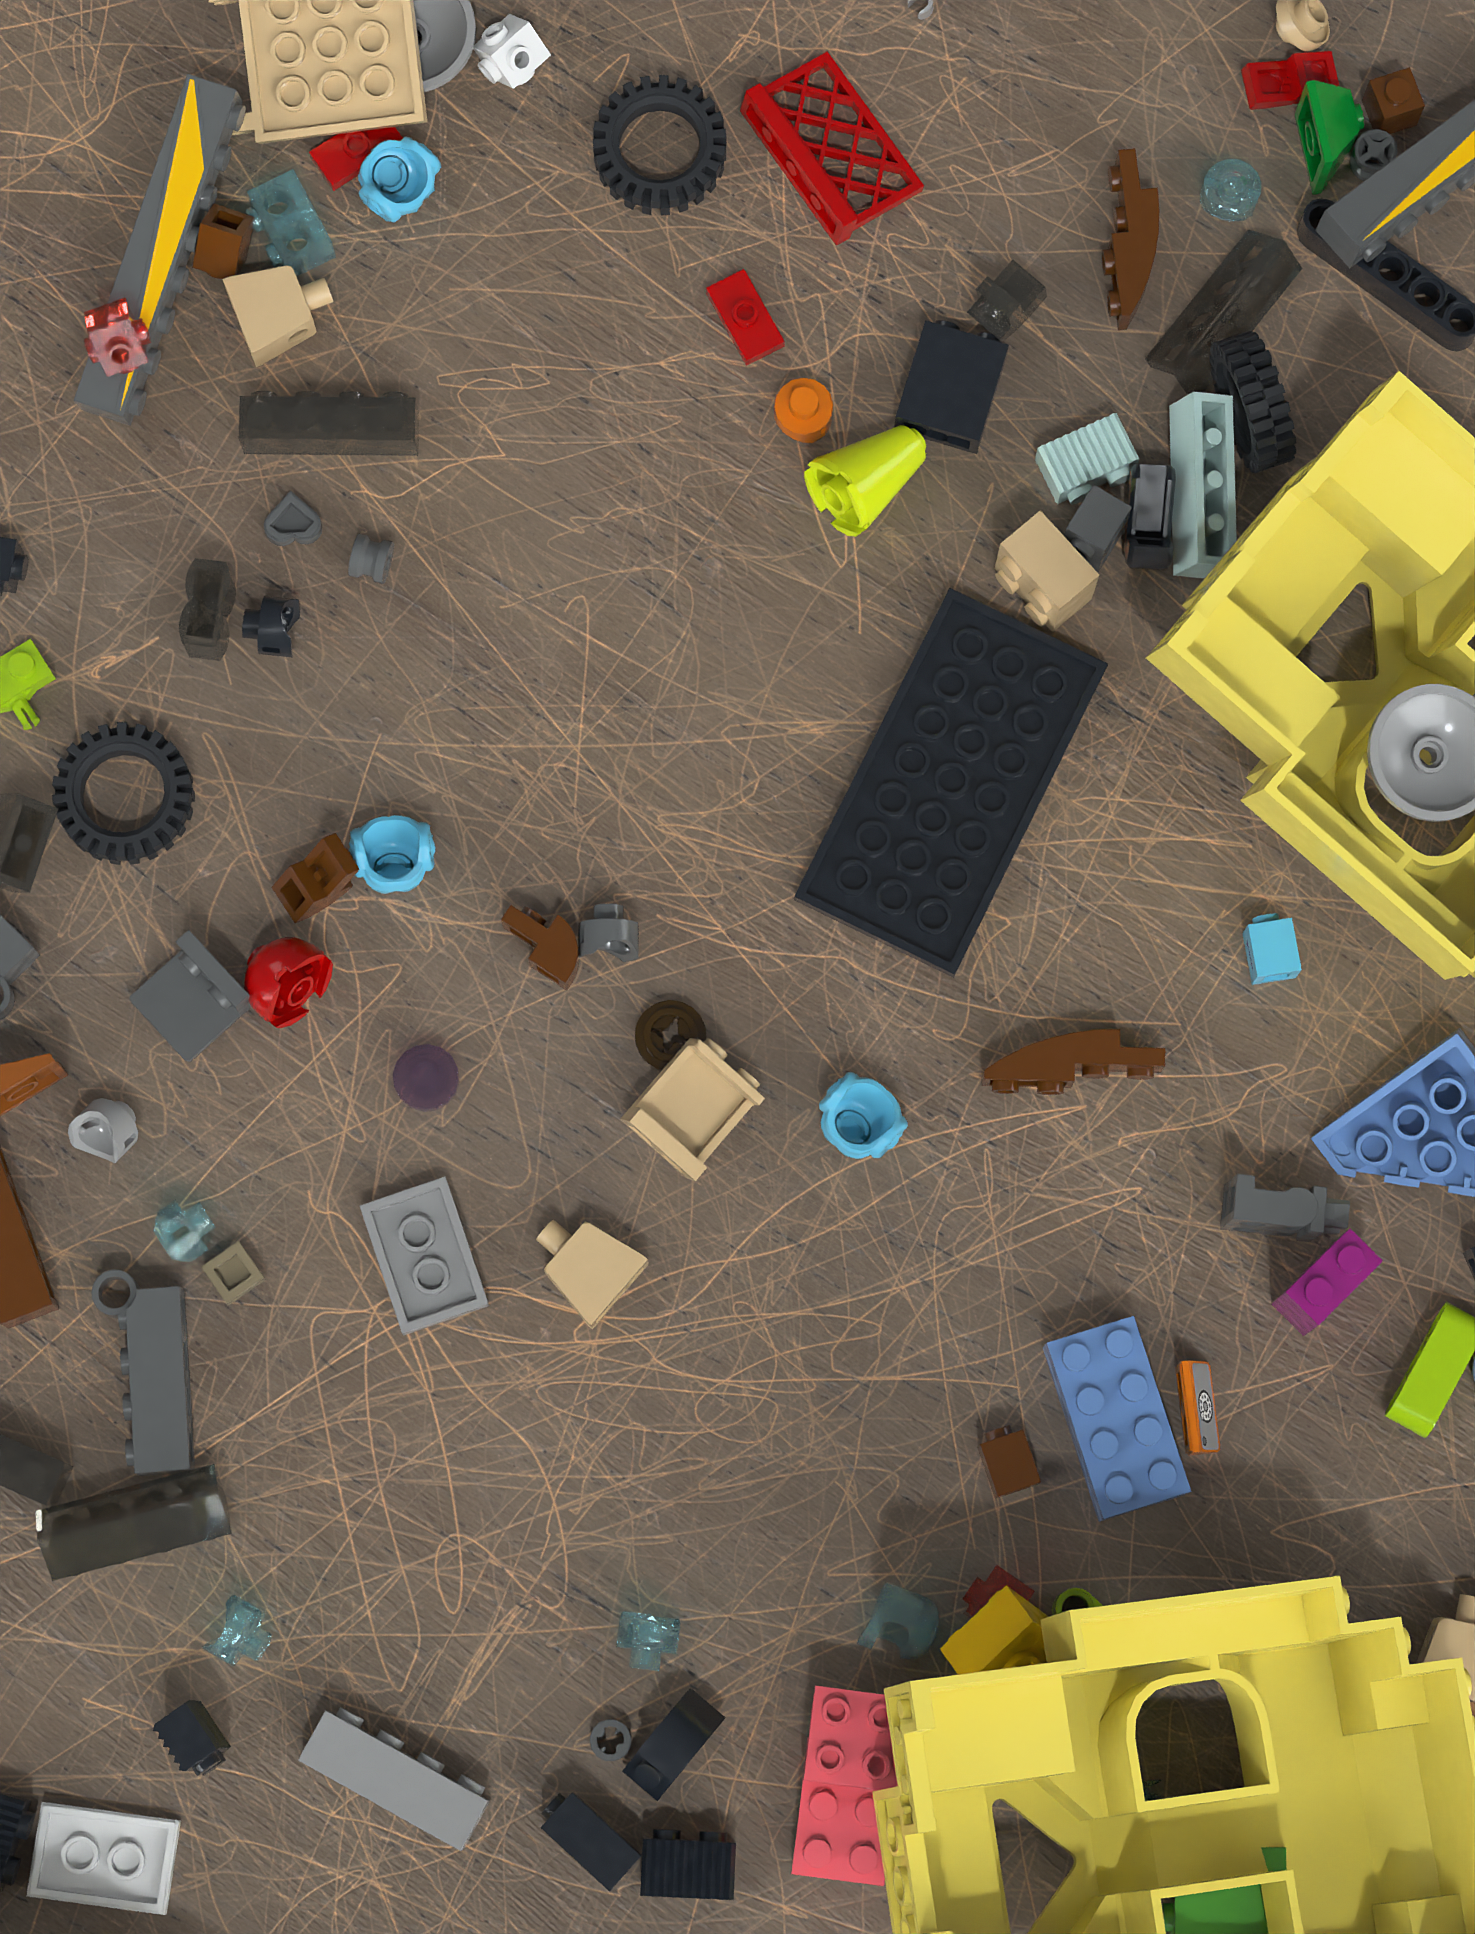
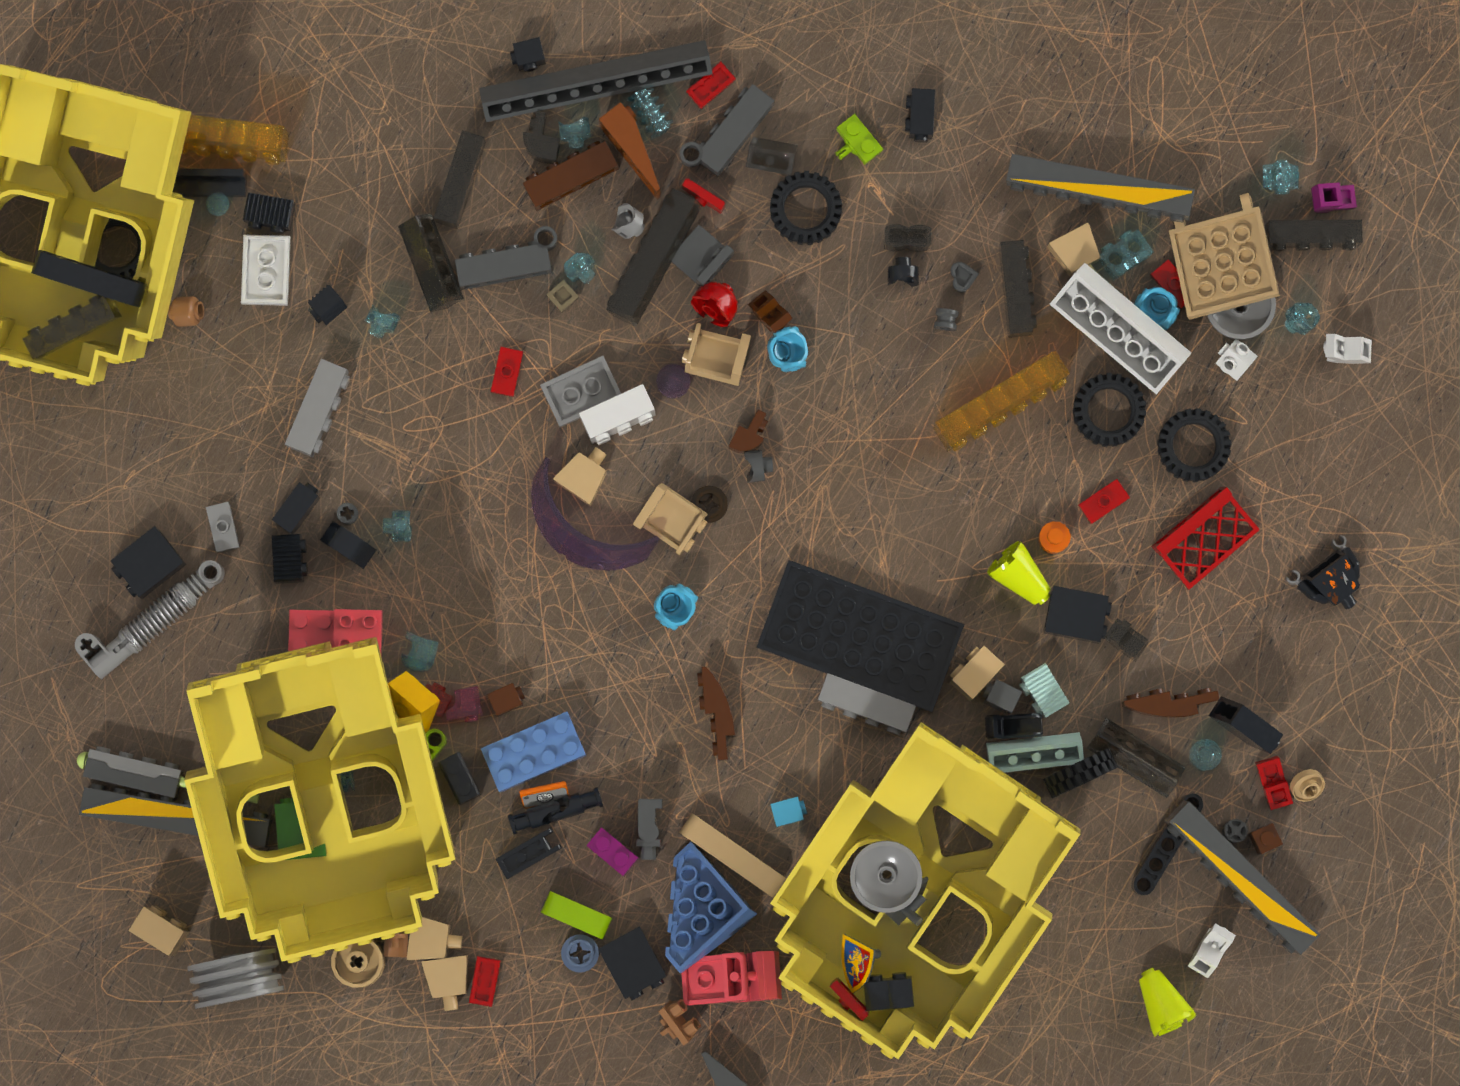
camera: 85 degrees right, 5 degrees up
clear red brick [84,297,152,377] -> none
reddish brown brick [192,204,255,279] -> none
green slope [1294,80,1364,195] -> none
none -> black brick [438,752,481,805]
none -> clear pink brick [446,686,483,723]
none -> red plate [490,346,524,397]
none -> black hinge [496,828,562,879]
none -> black piece [508,787,604,835]
none -> clear purple windscreen [531,457,660,571]
none -> white brick [579,384,656,445]
none -> clear smoke brick [606,188,702,327]
none -> tan beam [679,813,786,898]
none -> red plate [682,178,725,214]
none -> tan panel [682,323,751,386]
none -> light grey brick [818,673,916,736]
none -> clear yellow brick [933,350,1070,452]
none -> white brick [1050,263,1191,394]
none -> black tyre [1072,373,1146,447]
none -> black brick [1208,696,1283,754]

